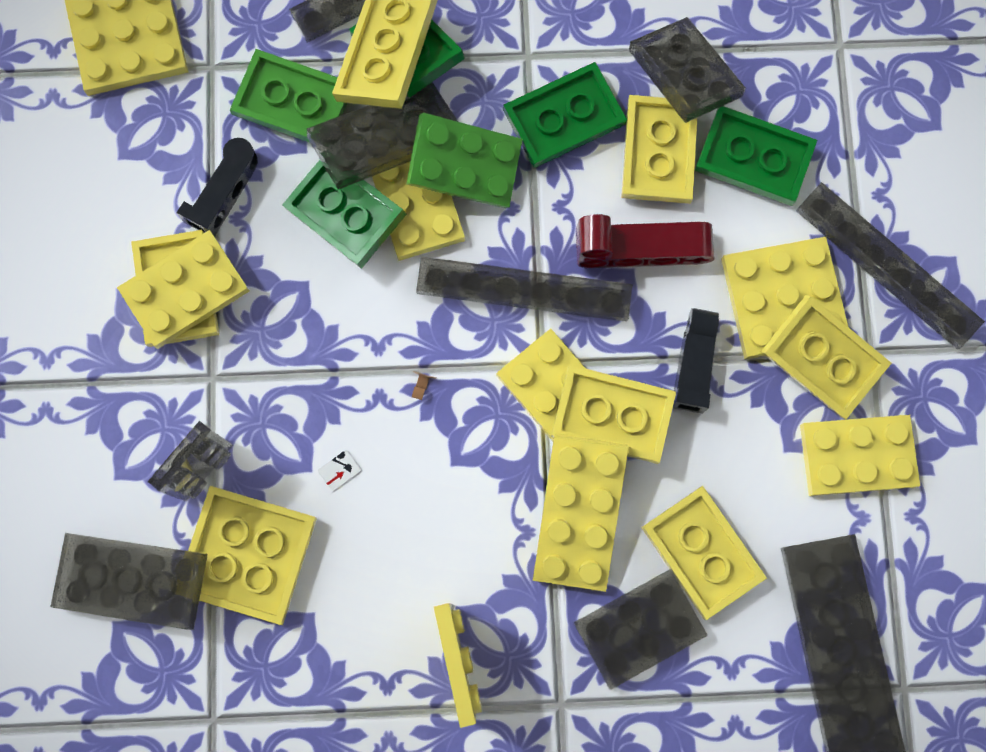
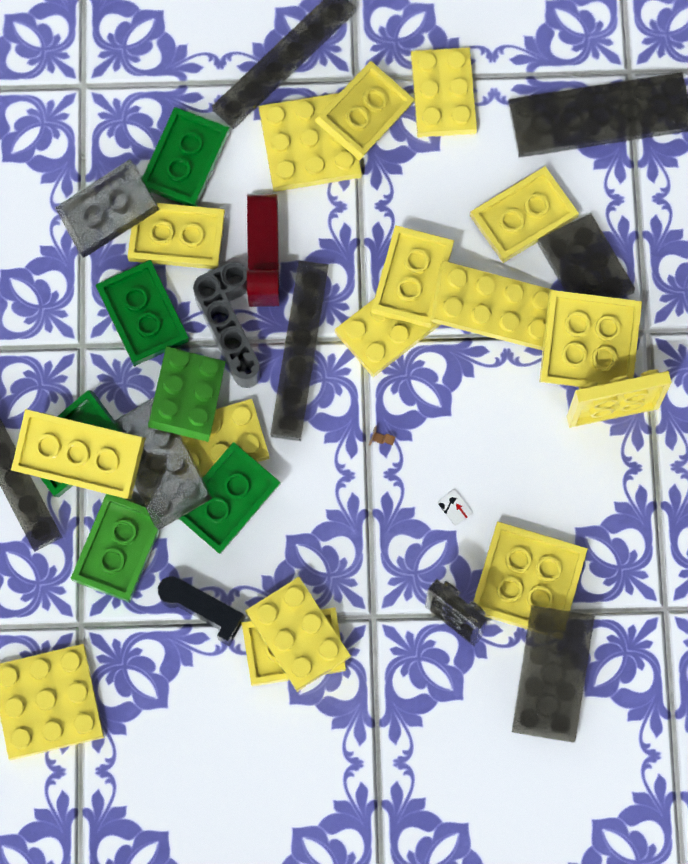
camera: 85 degrees left, 5 degrees down
black leg [673,308,719,414] -> none
none -> dark grey beam [193,262,261,388]
none -> light yellow plate [539,290,642,387]

